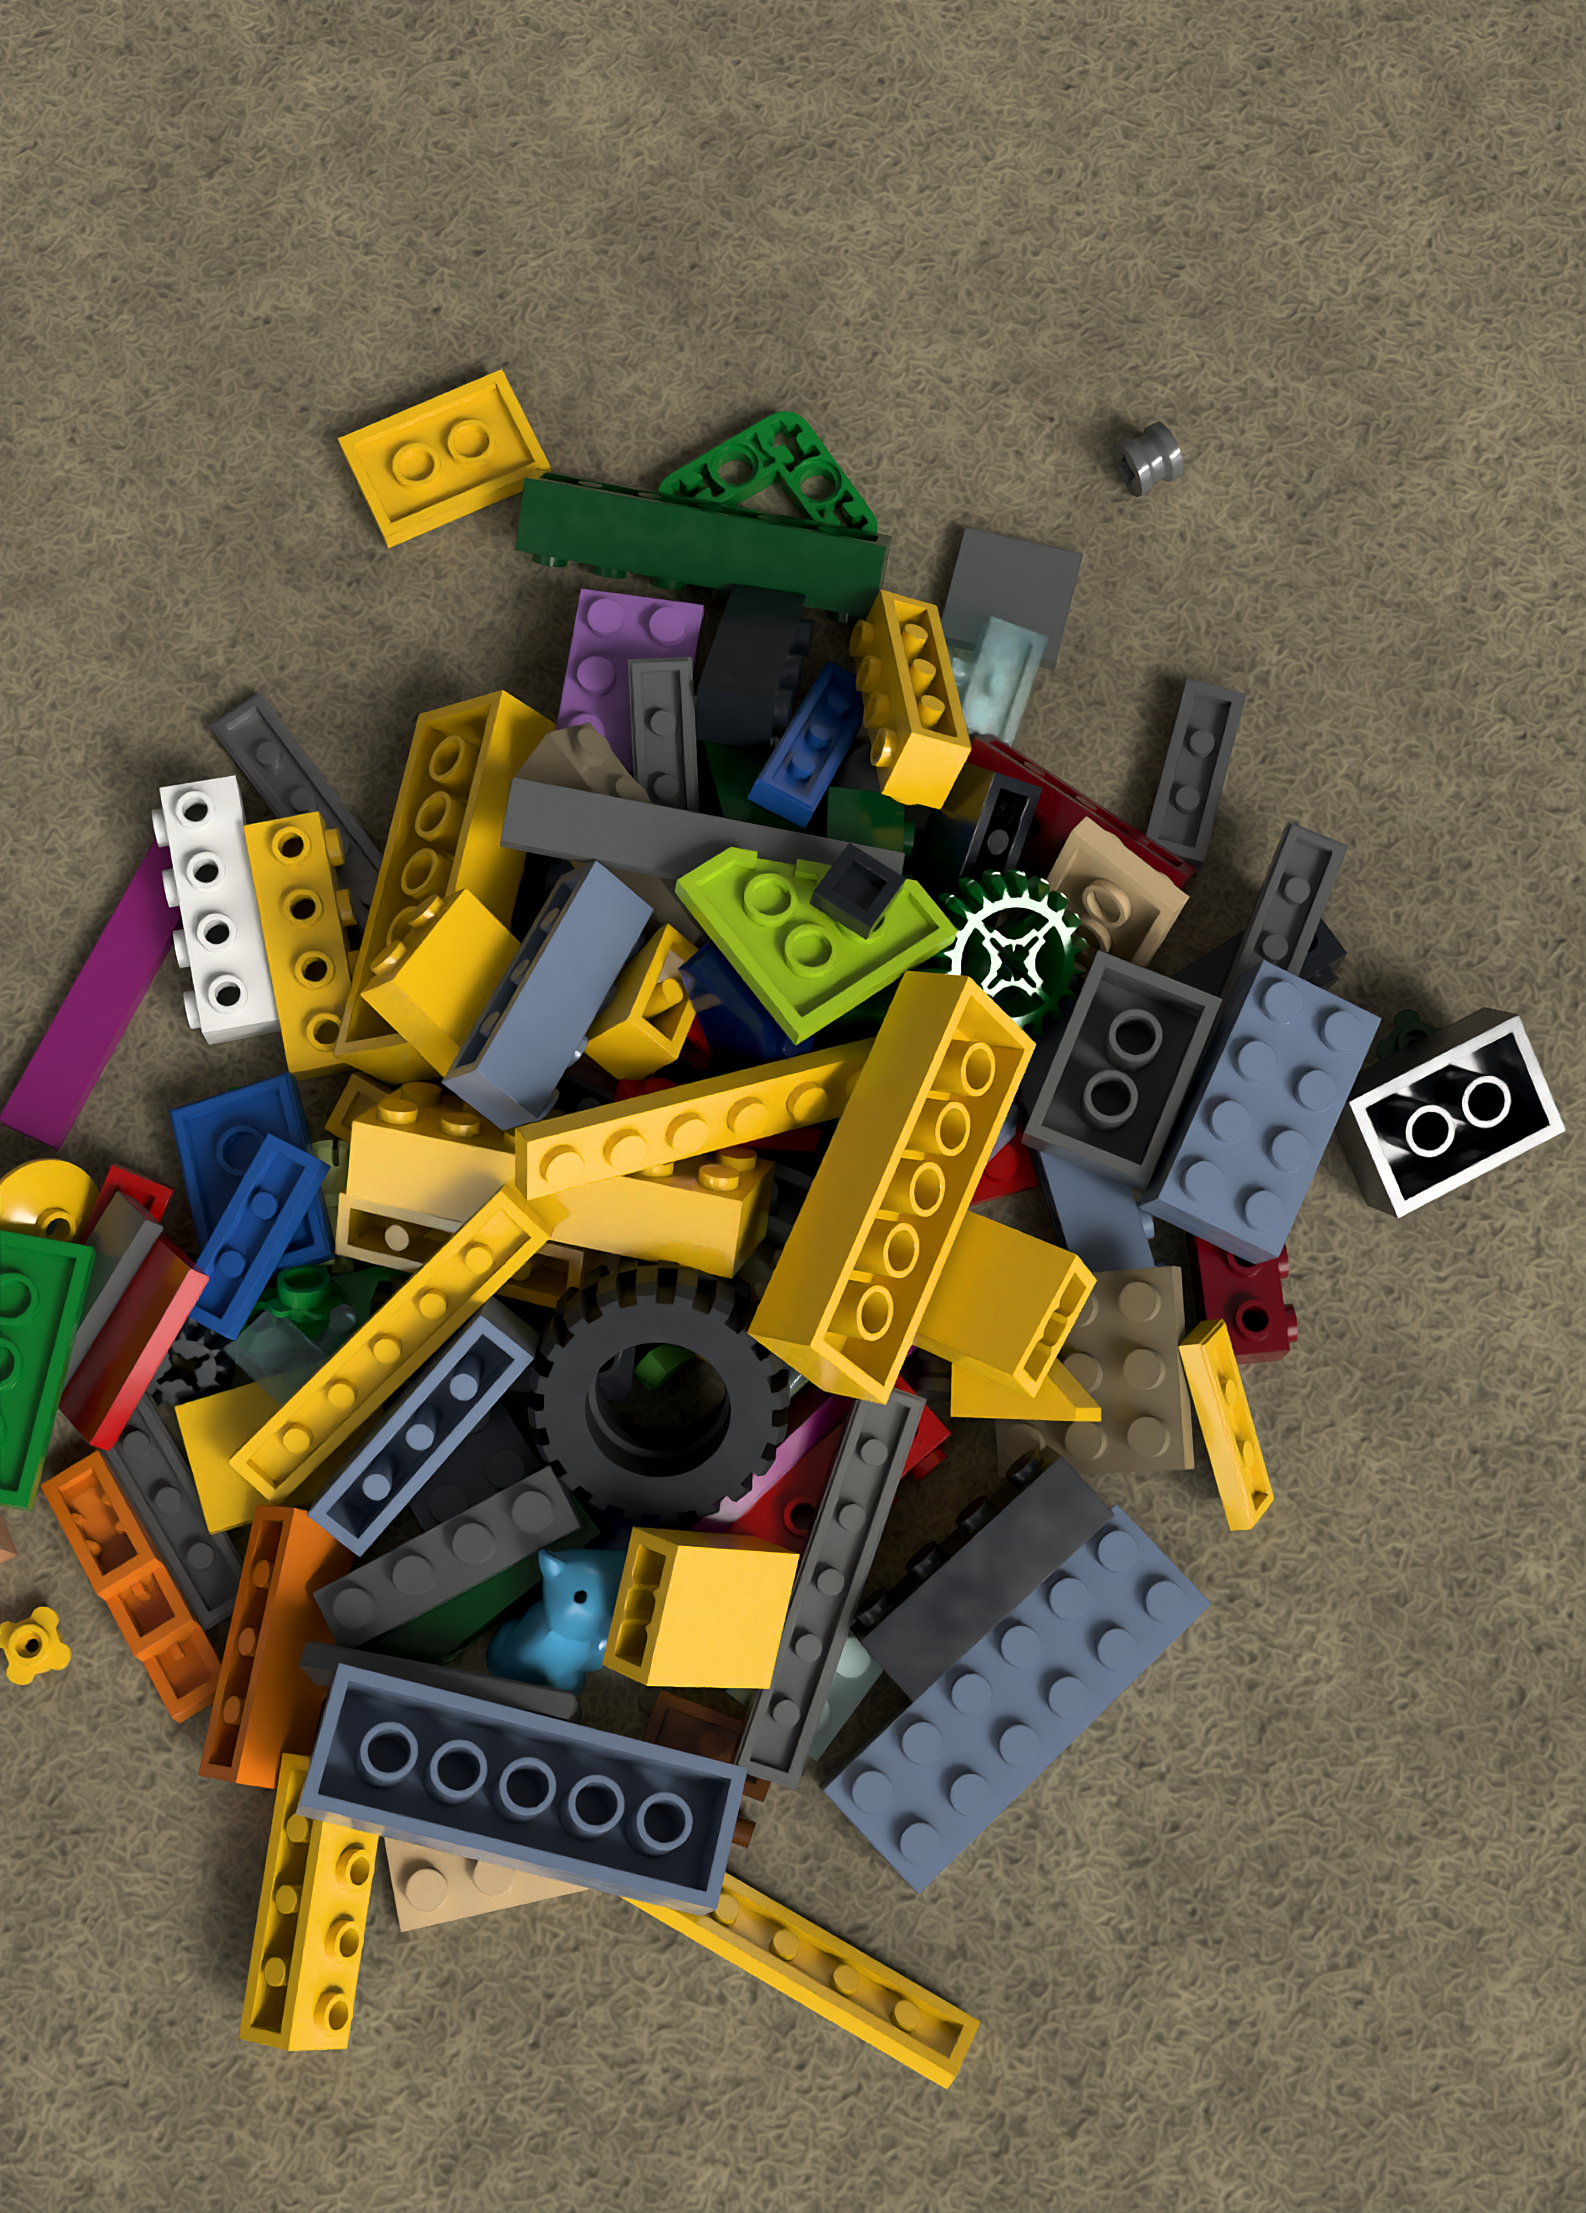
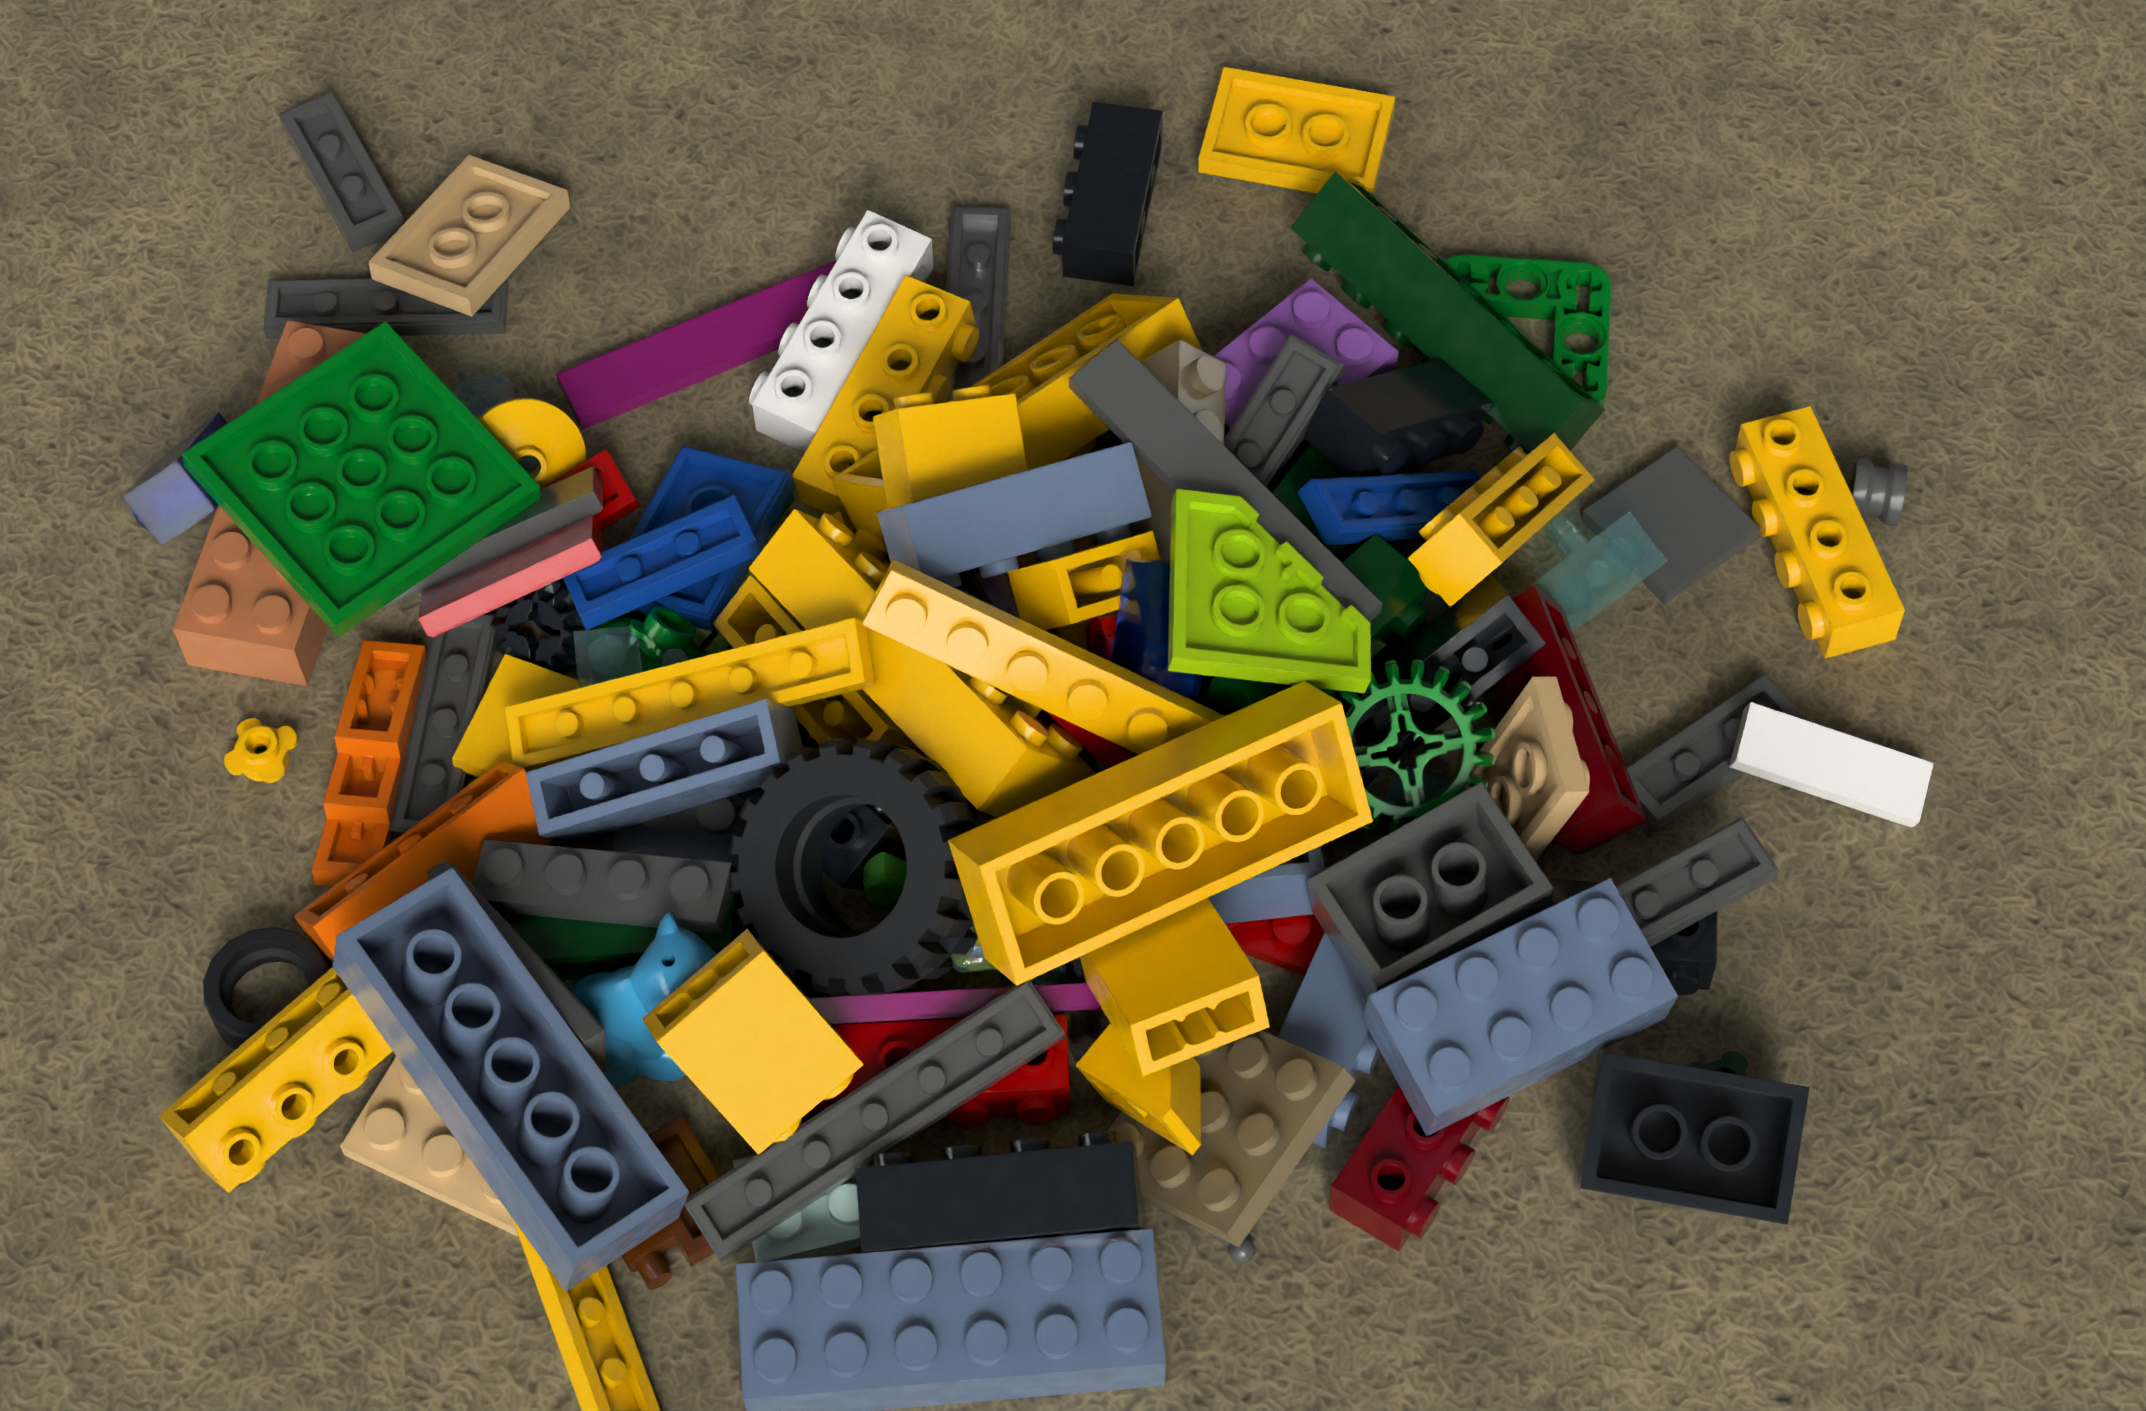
camera: 40 degrees right, 15 degrees down
black plate [810,843,906,940] -> none
yellow tile [1178,1319,1274,1531] -> none
none -> black tyre [203,927,329,1050]
none -> black brick [1053,102,1163,286]
none -> yellow brick [1729,406,1905,659]
none -> white tile [1729,702,1934,827]

